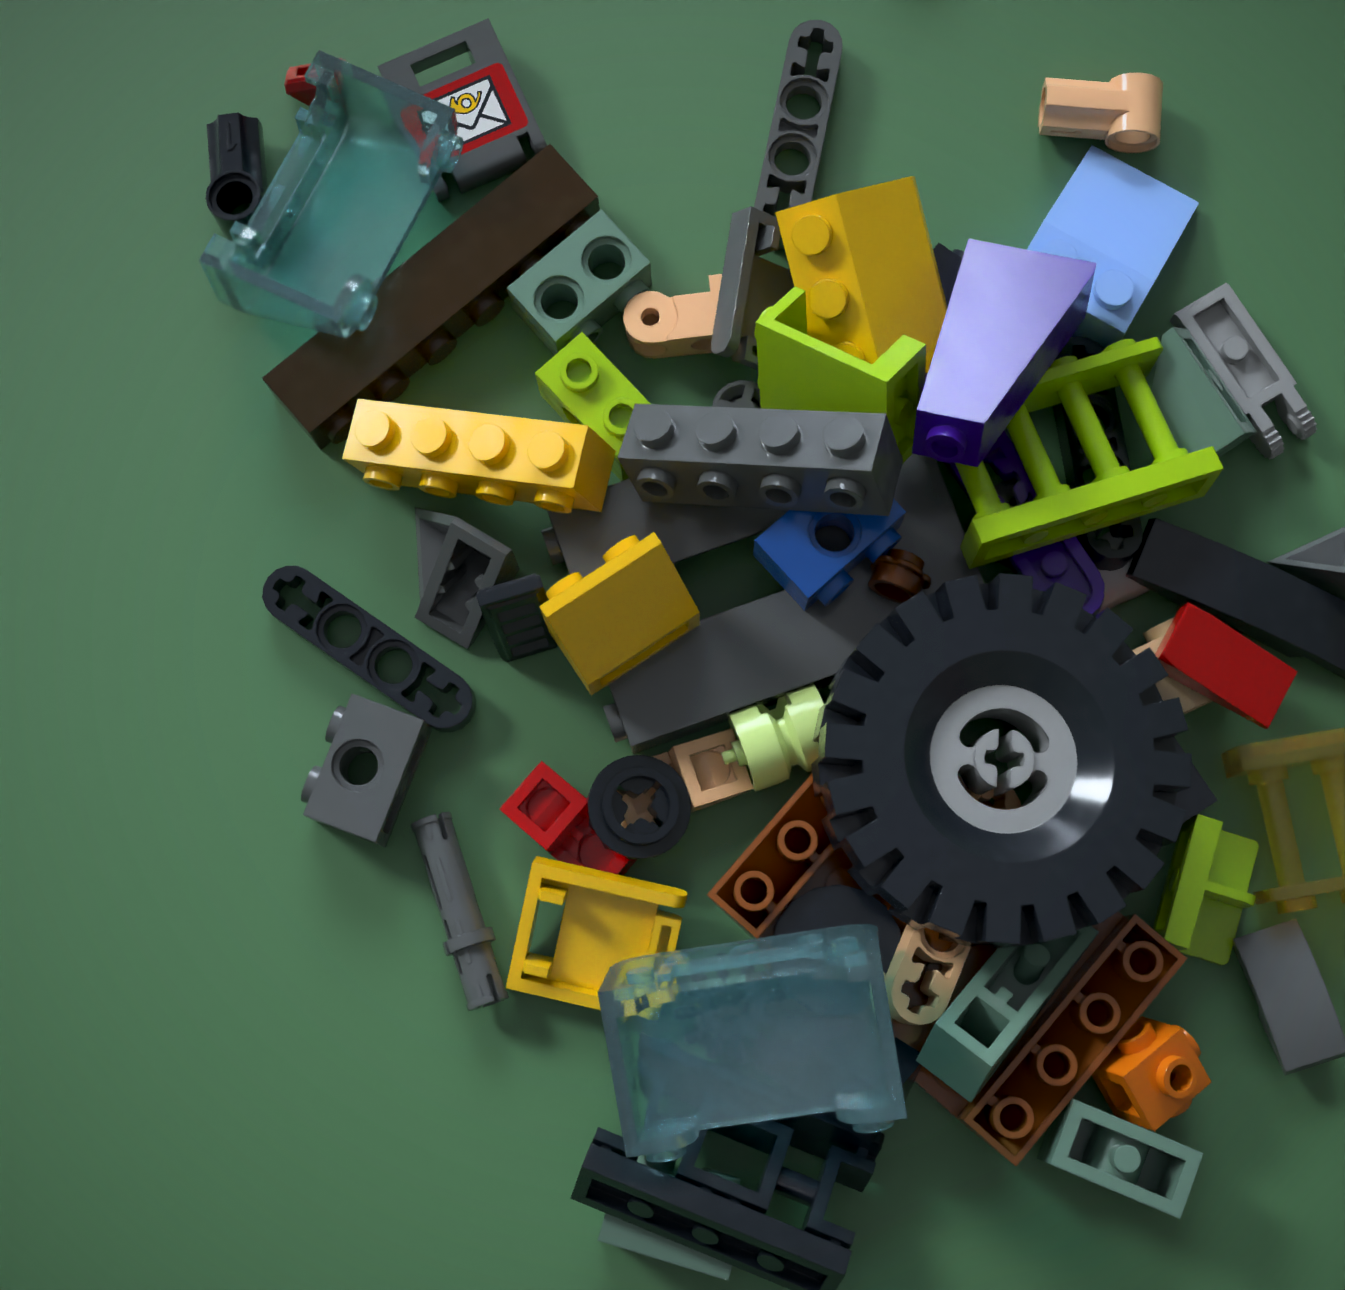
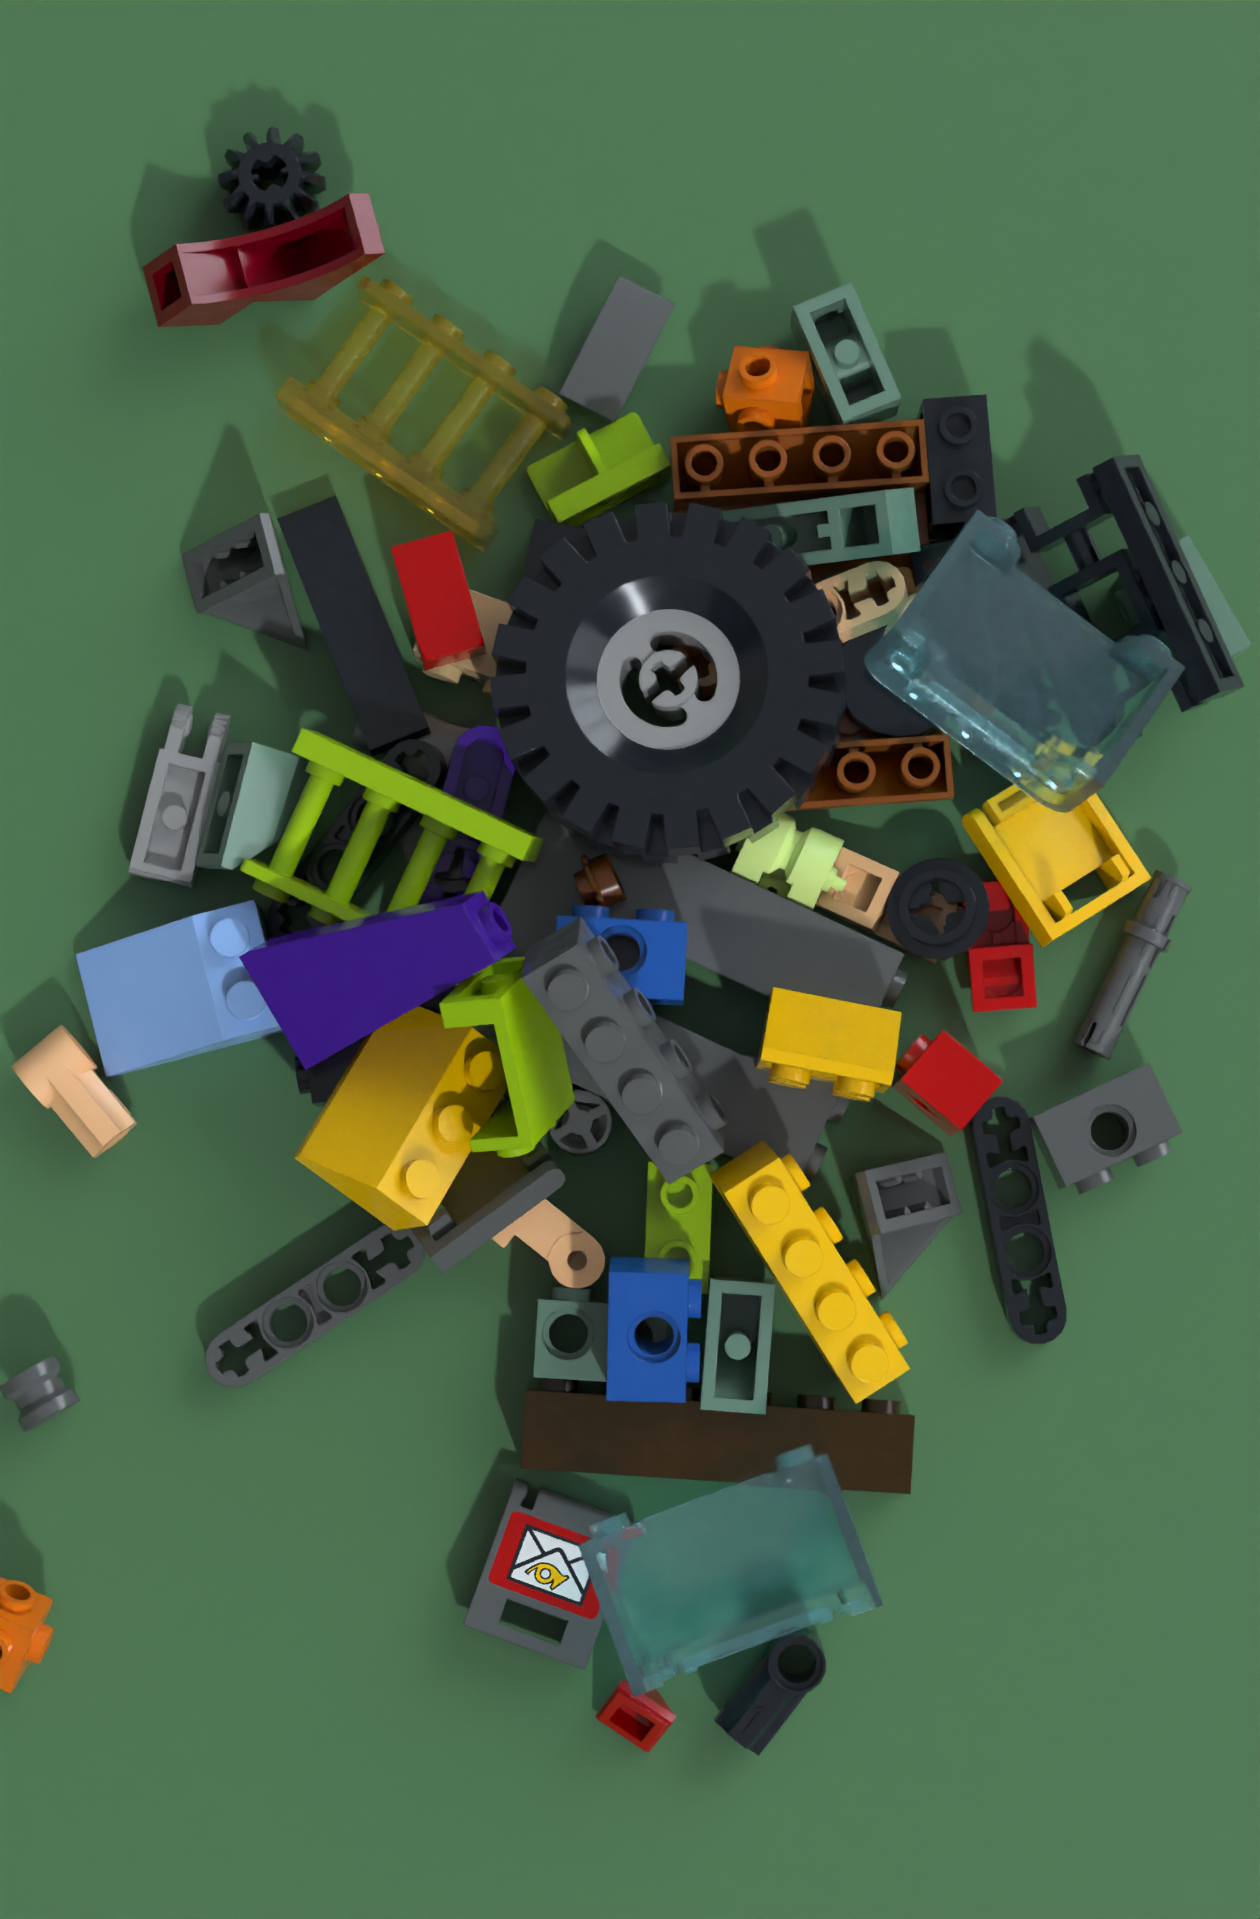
camera: 140 degrees left, 5 degrees up
black slope [476,573,558,662] -> none
none -> blue brick [606,1257,702,1403]
none -> sand green slope [700,1273,775,1415]
none -> red brick [892,1030,1003,1137]
none -> black brick [917,394,997,539]

